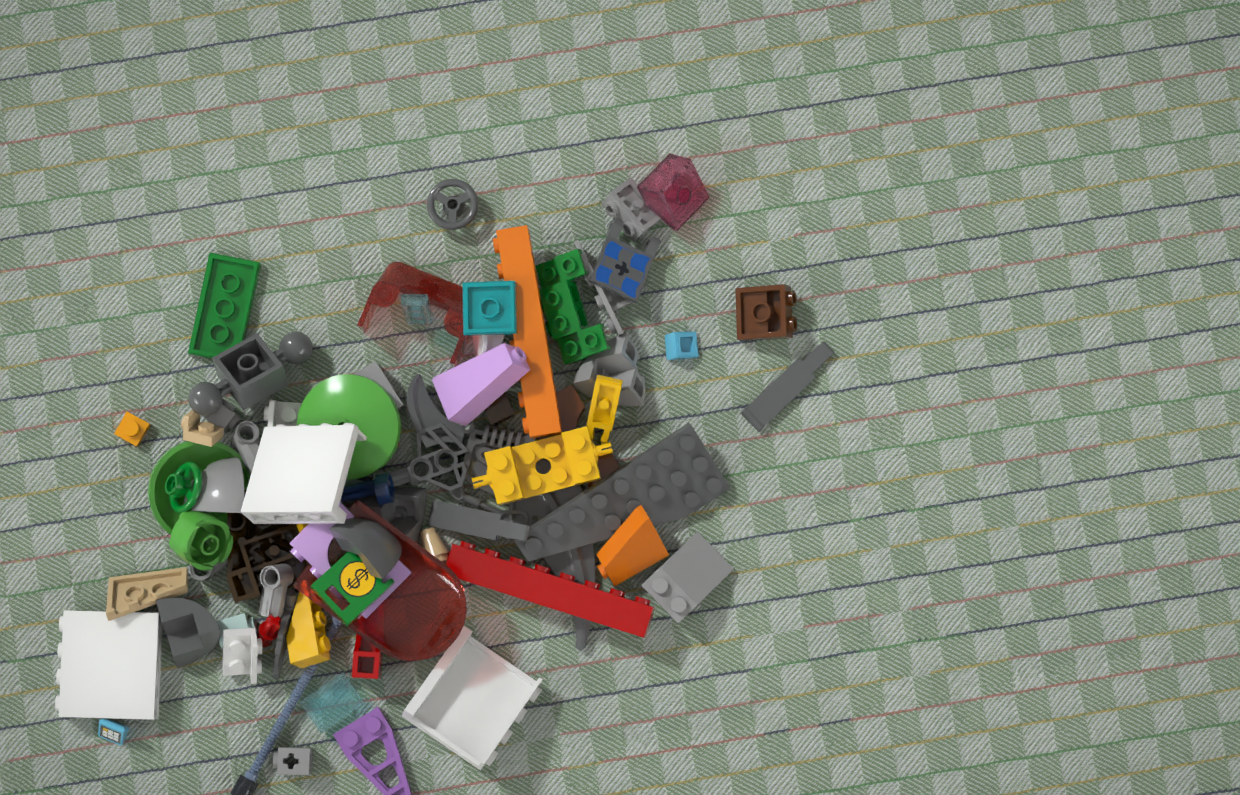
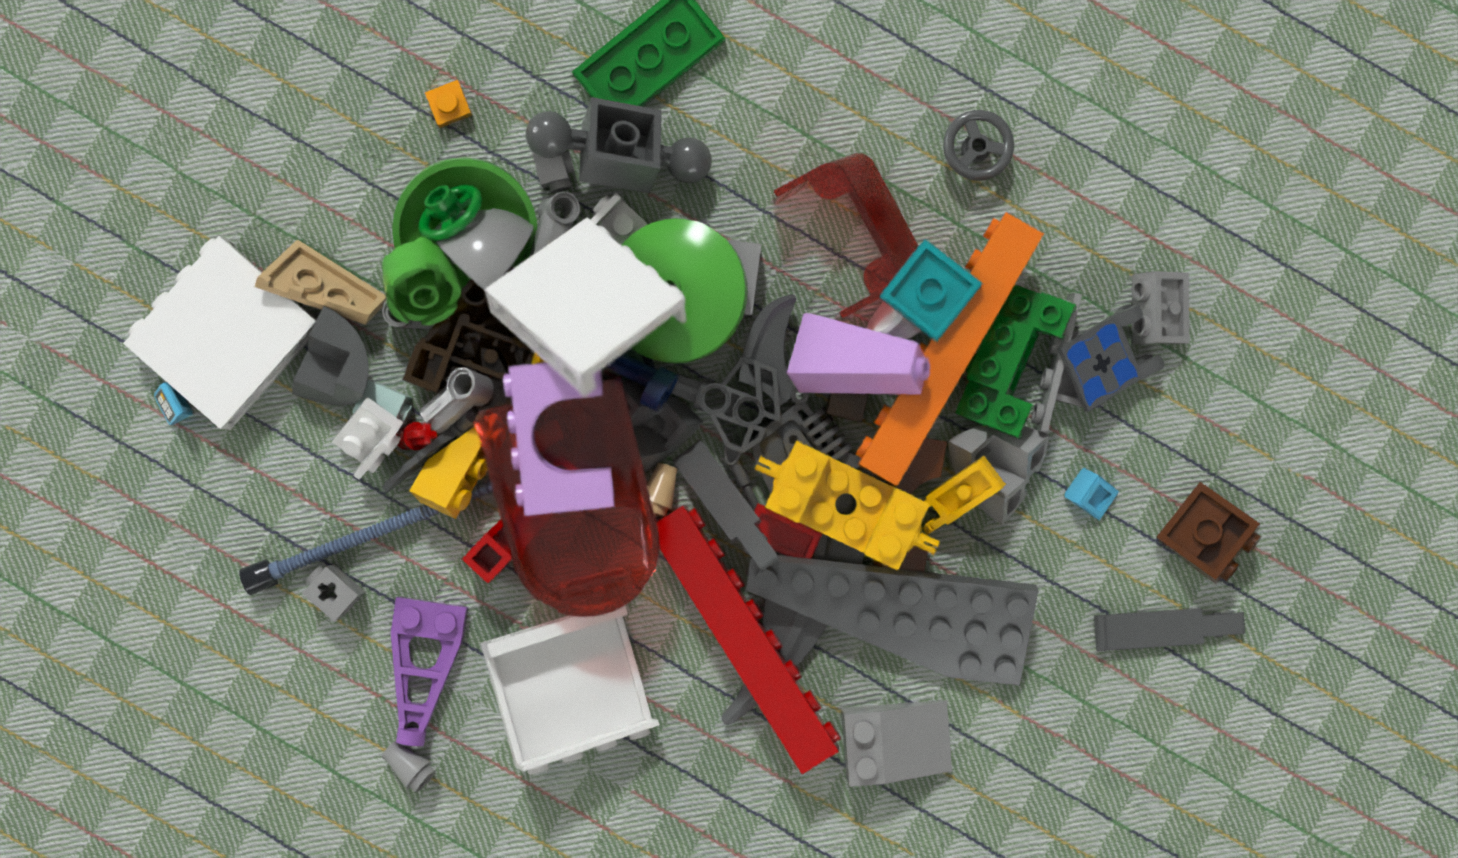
camera: 40 degrees right, 5 degrees up
tan bracket [181,410,224,447] -> none
clear light blue plate [299,672,365,734] -> none
green container [311,552,395,627] -> none
dark grey brick [329,517,402,579] -> none
clear light blue tile [401,294,433,325] -> none
orange slope [596,505,669,586] -> none
clear pink slope [637,153,710,231] -> none
none -> red tile [754,503,823,559]

